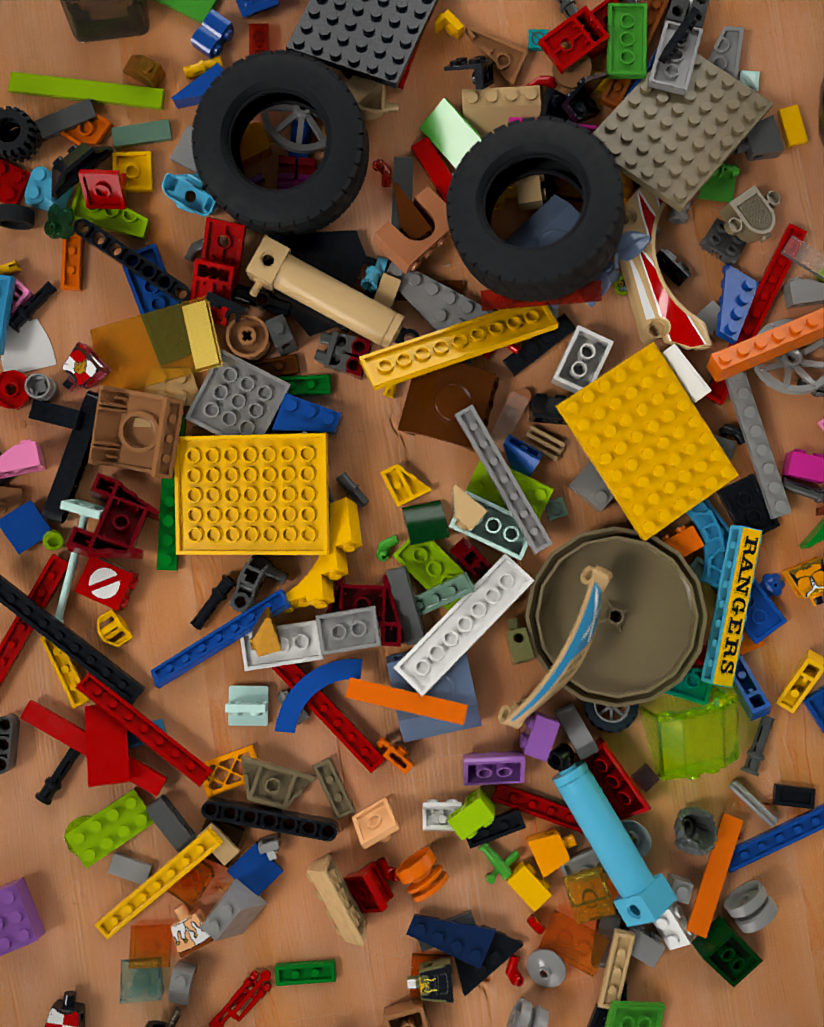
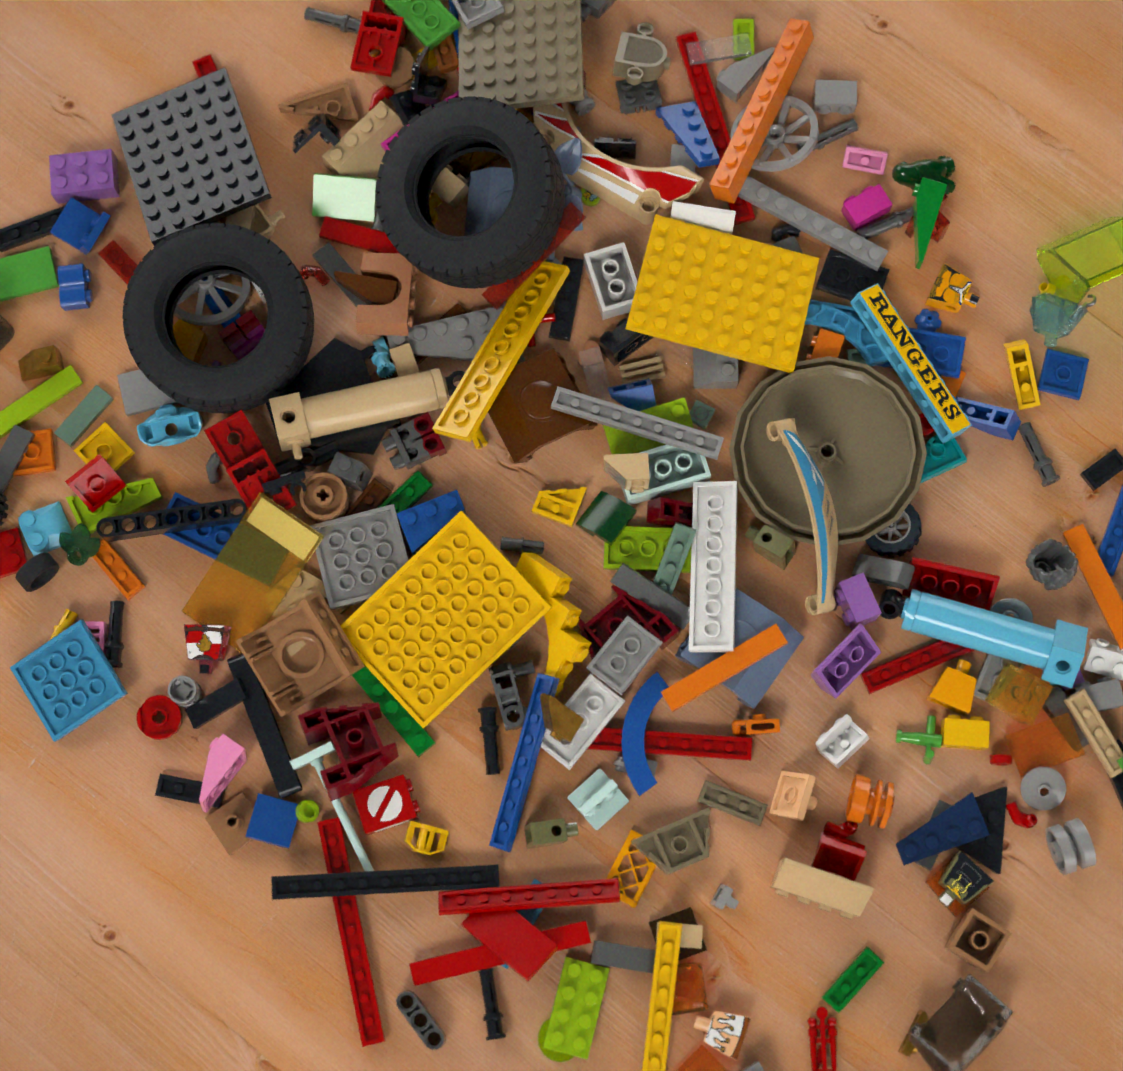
camera: 40 degrees left, 10 degrees down
white sticker [1,319,56,373] -> none
yellow tile [40,636,91,709] -> none
black wedge [51,143,114,202] -> none
light grey tile [107,852,153,884] -> none
blue slope [171,63,223,109] -> none
yellow pin [183,55,224,80] -> none
light grey slope [200,879,268,941] -> none
black beam [201,797,338,841] -> none
blue tile [227,841,284,896] -> none
bright green arm [376,535,399,562] -> none
yellow bracket [434,9,464,40] -> none
lime brick [447,786,495,841] -> none
black plate [466,807,526,849] -> none
teal tile [528,29,548,51] -> none
plate [631,763,660,792] -> none
clear neon green windscreen [639,686,739,781] -> none
light grey brick [667,872,694,904] -> none
bright green hinge [694,163,740,203] -> none
light grey axle [728,779,778,827] -> none
none -> olive torso [524,818,578,849]

